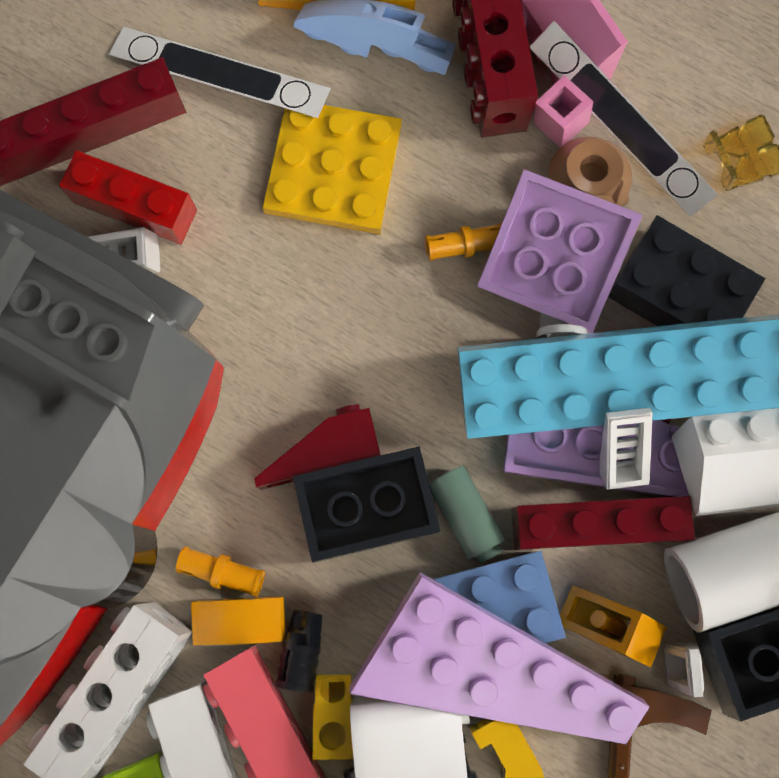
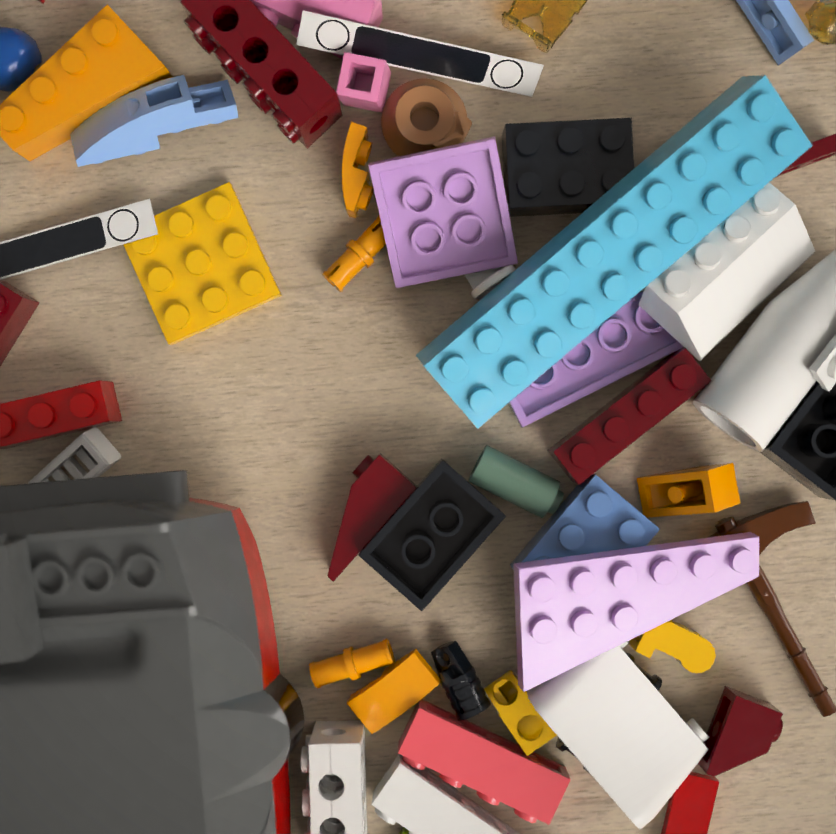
camera: 30 degrees left, 10 degrees up
white slope [600,408,653,490] -> none
white slope [664,642,704,697] -> none
none -> light orange slope [342,121,374,219]

